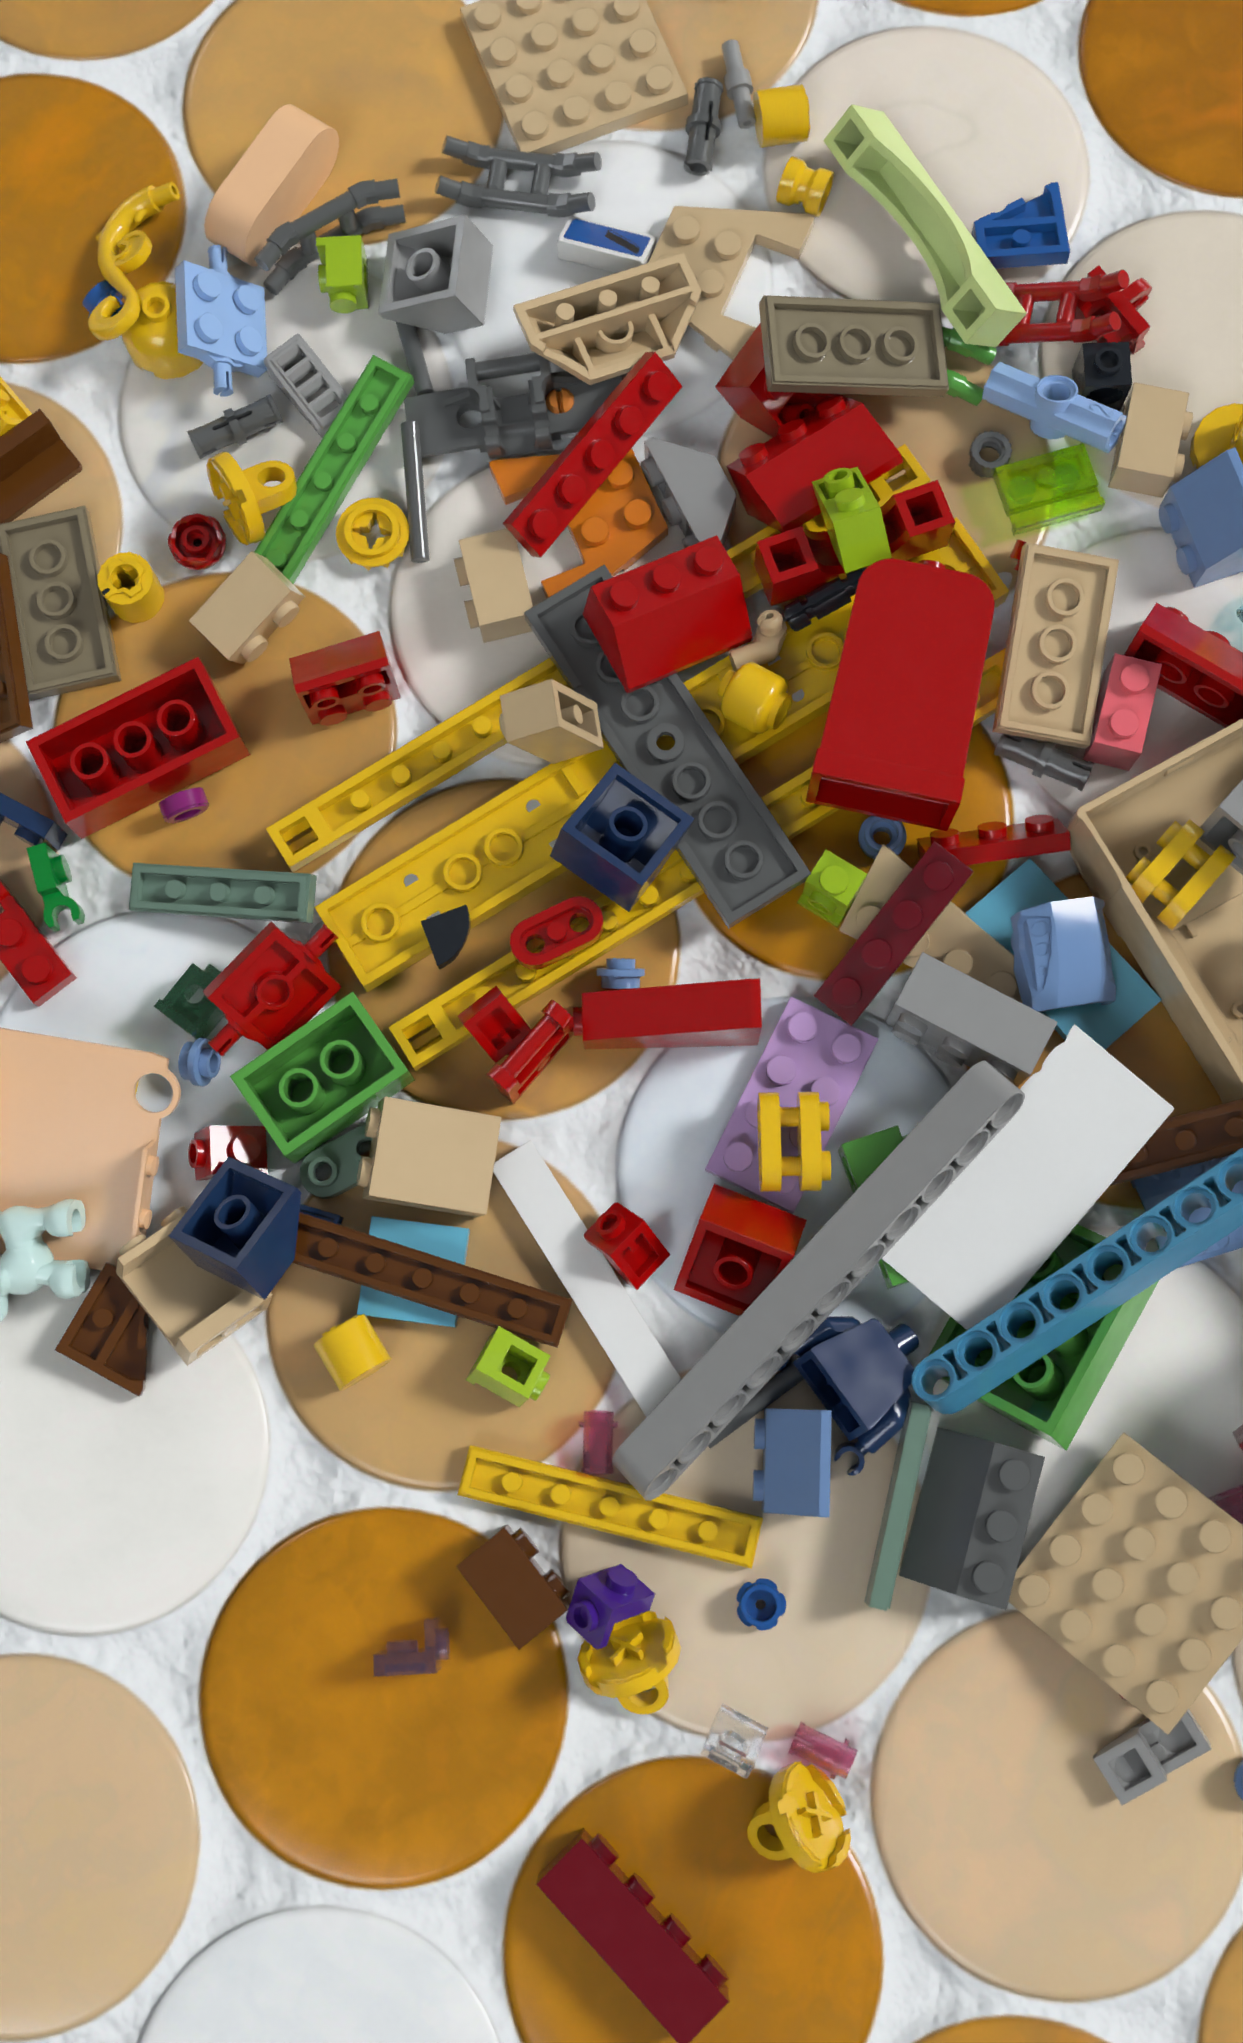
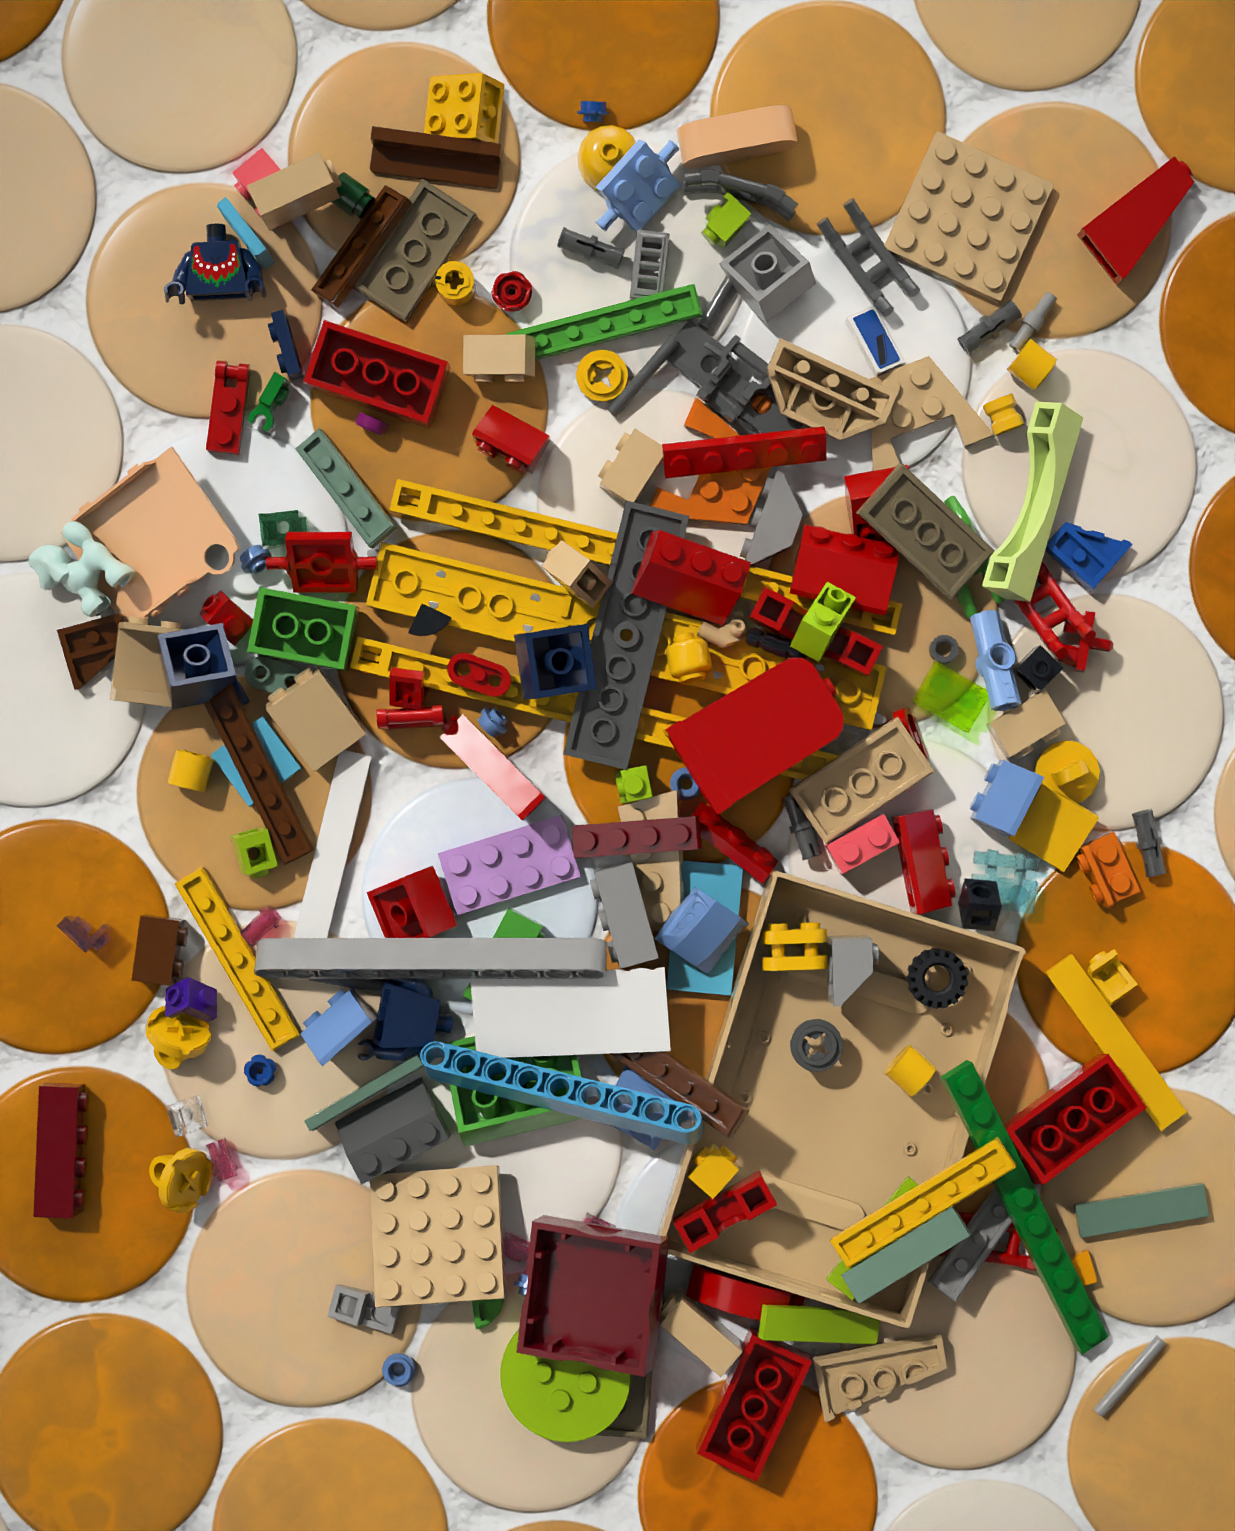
camera: 40 degrees right, 10 degrees up
yellow plant [88,182,180,341] -> none
yellow tile [206,451,297,545] -> none
red bracket [584,1202,670,1290] -> none
yellow brick [757,1092,831,1192] -> none

